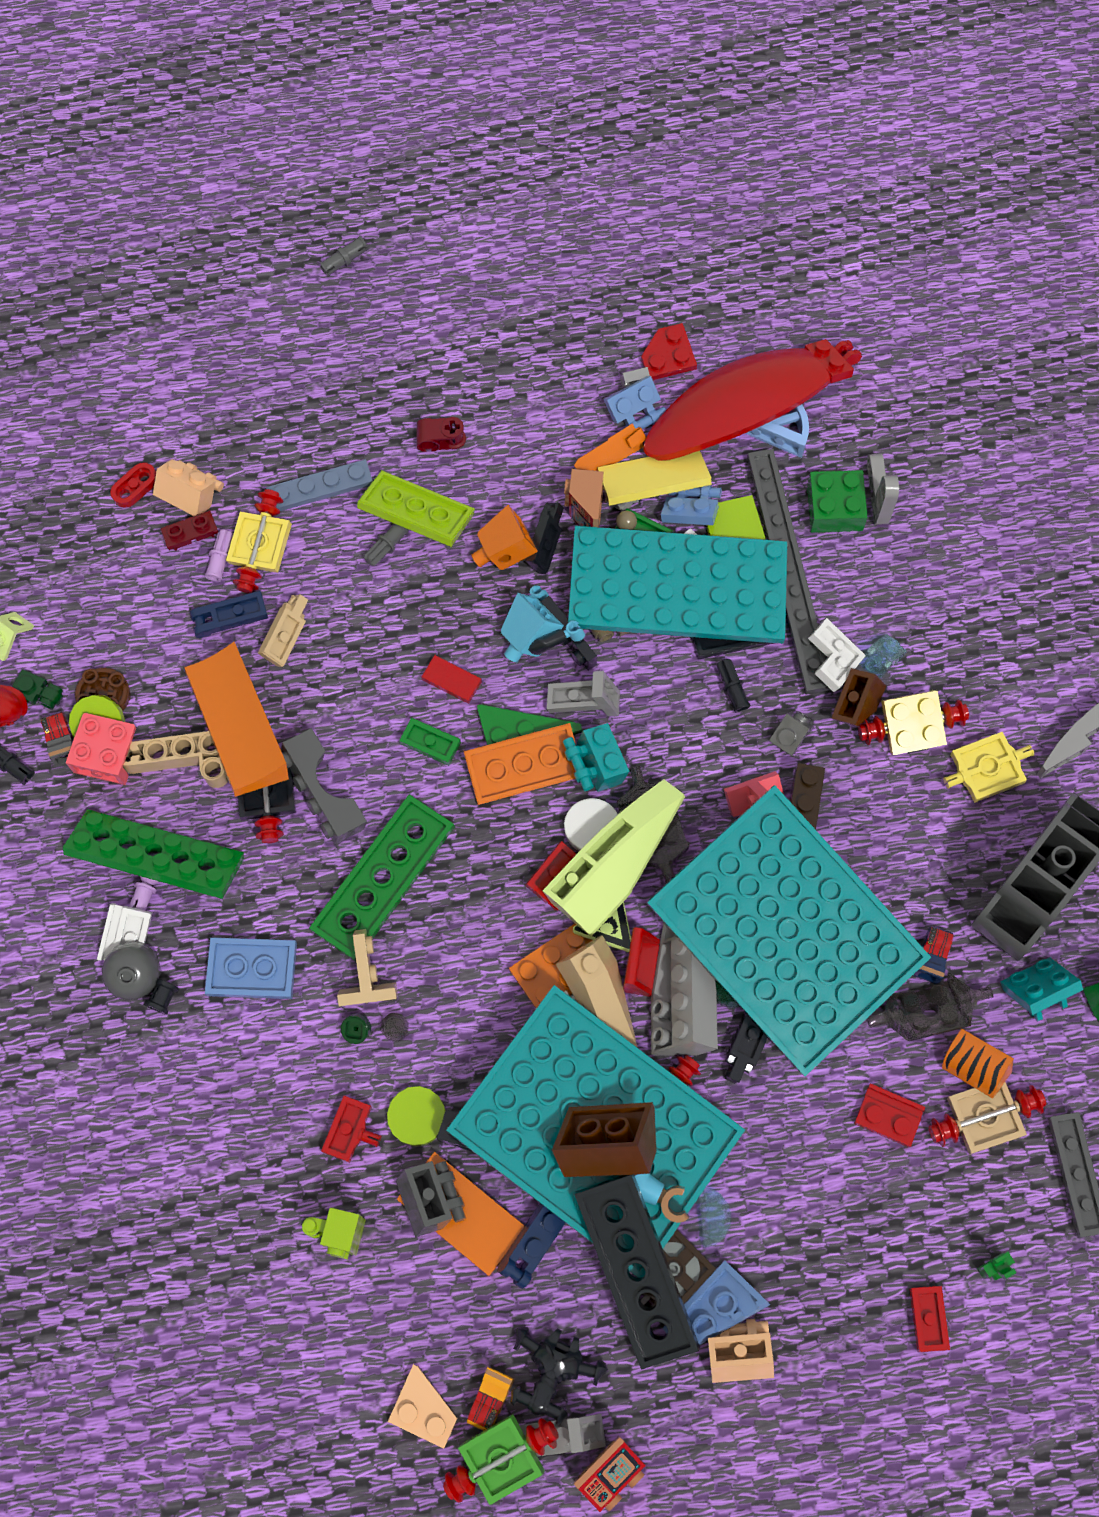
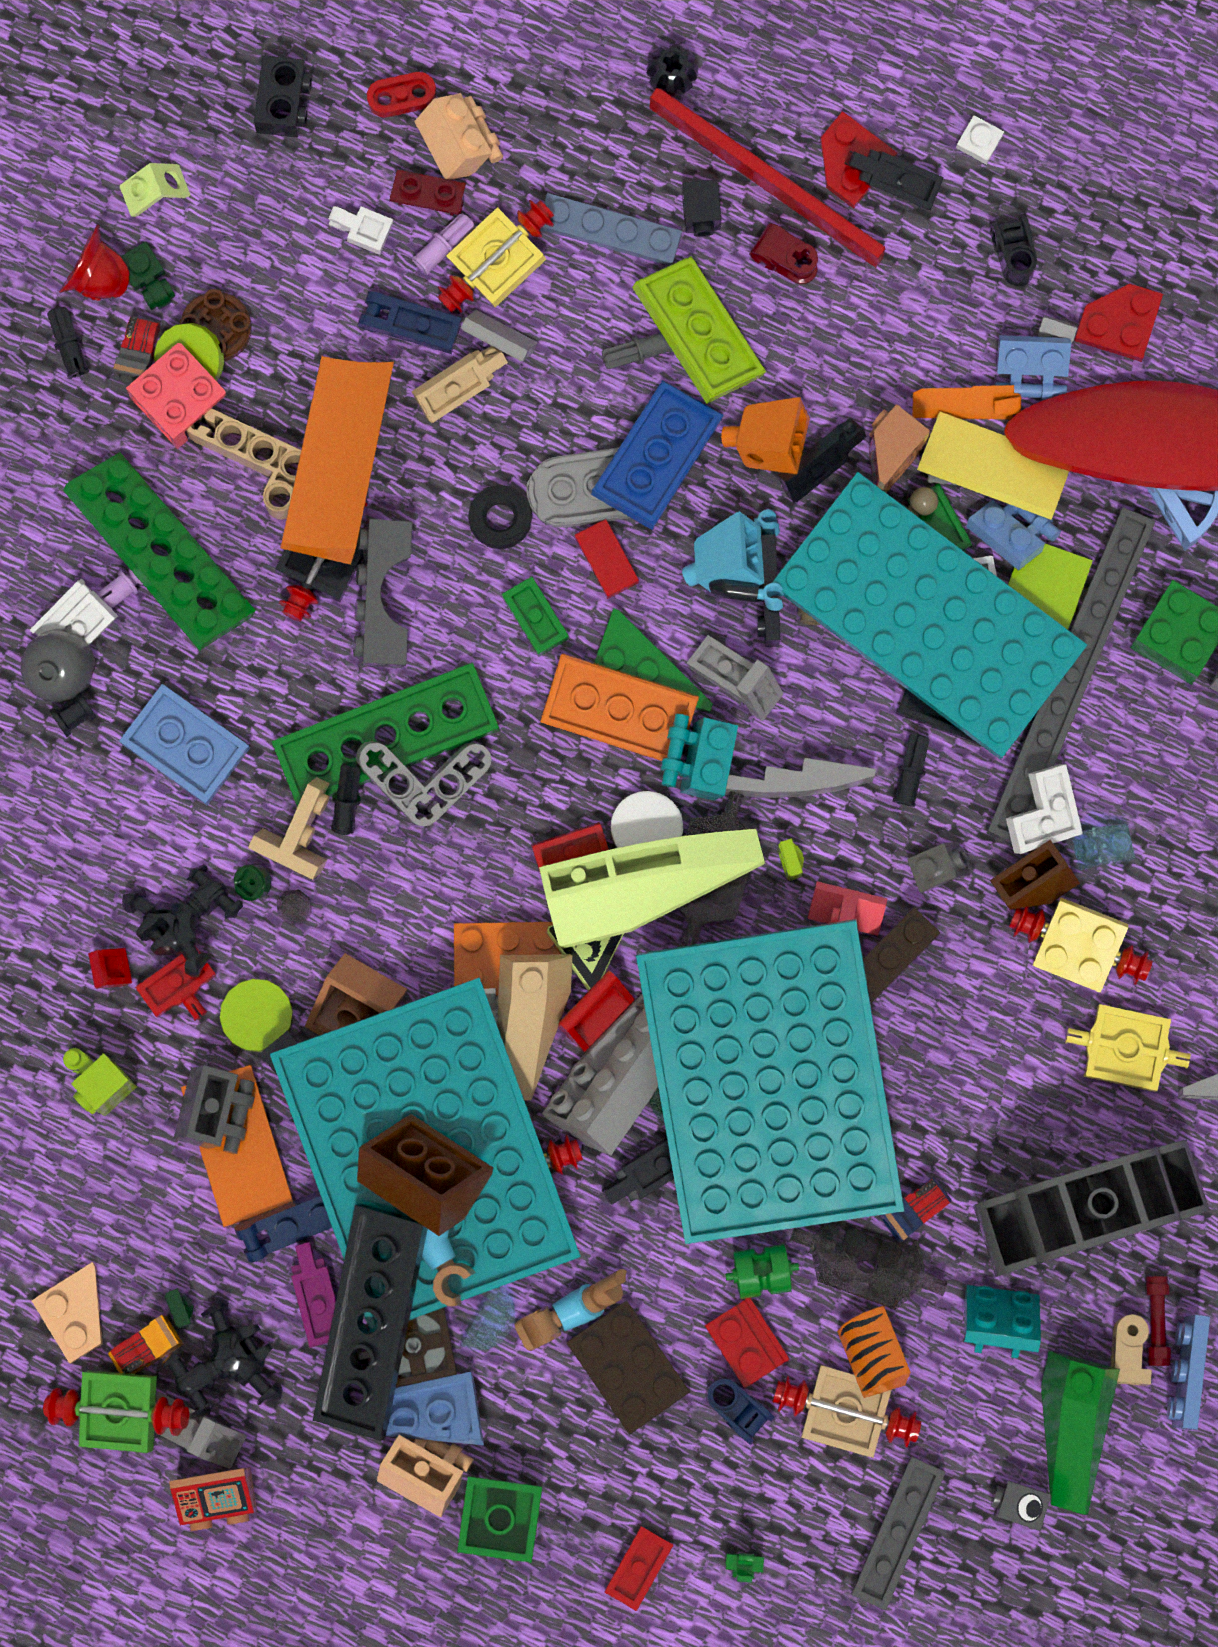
camera: 30 degrees right, 10 degrees up
none -> red plate [88,948,132,989]
none -> black piece [122,864,243,977]
none -> dark green tile [165,1288,194,1329]
none -> black brick [254,55,312,138]
none -> magenta hinge [291,1242,336,1348]
none -> nougat slope [304,953,408,1035]
none -> white plate [328,206,393,255]
none -> black axle [331,762,361,835]
none -> light grey beam [356,741,491,827]
none -> green brick [457,1476,543,1563]
none -> light grey tile [461,310,538,361]
none -> black tyre [468,485,532,550]
none -> medium nougat piece [515,1269,627,1351]
none -> light grey tile [526,448,630,528]
none -> dark brown plate [566,1300,690,1435]
none -> blue tile [591,380,724,530]
none -> black piece [646,43,699,97]
none -> red tile [649,88,886,268]
none -> black brick [682,179,722,237]
none -> dark blue piece [705,1378,775,1446]
none -> light grey slope [725,758,876,798]
none -> green wheel [725,1244,799,1299]
none -> lime tile [777,838,804,881]
none -> red plate [820,111,898,209]
none -> black hinge [844,149,944,211]
none -> white plate [956,115,1004,165]
none -> black piece [989,214,1037,286]

